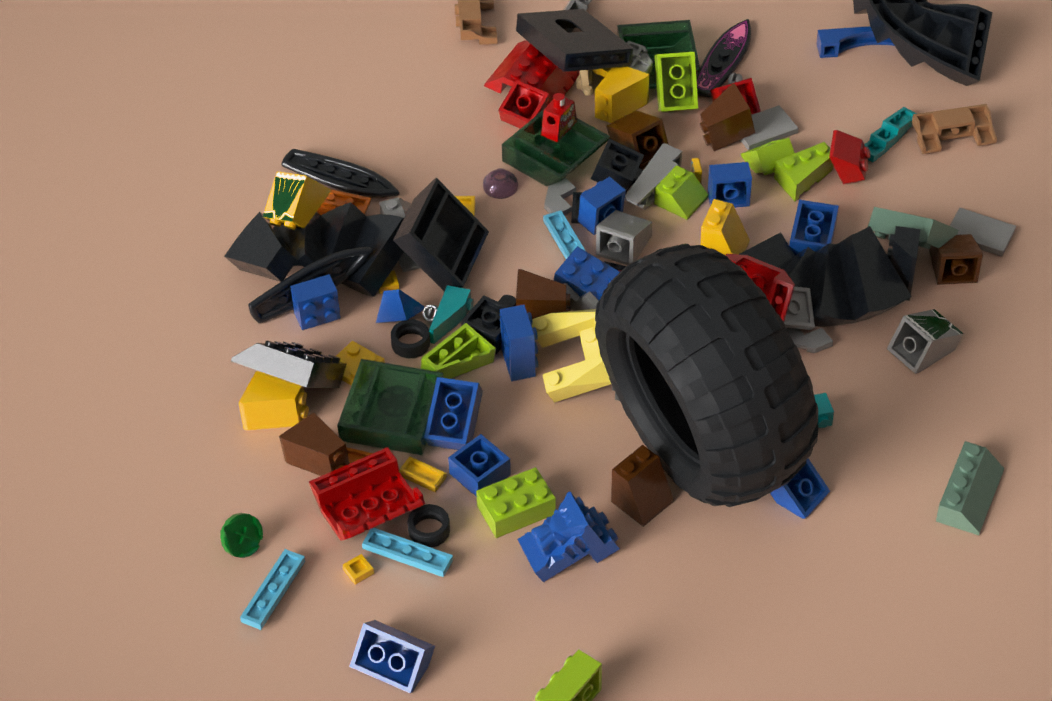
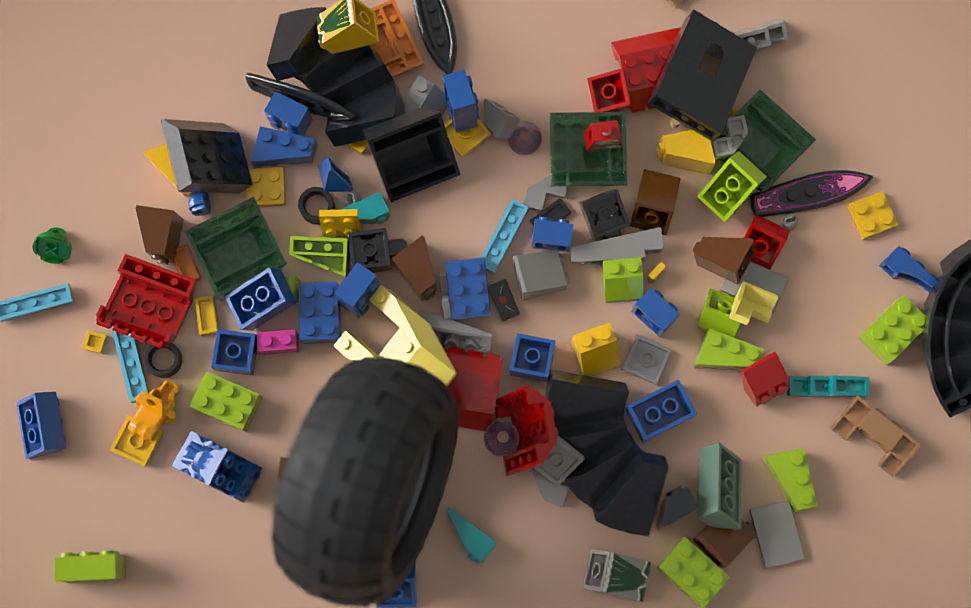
camera: 50 degrees right, 30 degrees up
none -> yellow plate [110,415,164,467]
none -> light orange piece [128,380,179,441]
none -> blue piece [189,192,211,216]
none -> blue wedge [250,126,317,168]
none -> dark pink brick [256,329,299,355]
none -> blue brick [299,282,341,344]
none -> yellow plate [319,209,361,238]
none -> blue brick [442,69,480,133]
none -> light grey slope [483,98,520,139]
none -> light grey tile [621,334,672,385]
none -> lime brick [656,537,730,608]
none -> light yellow panel [729,281,779,325]
none -> lime wedge [762,448,818,512]
none -> yellow plate [847,191,898,240]
none -> lime brick [858,294,927,365]

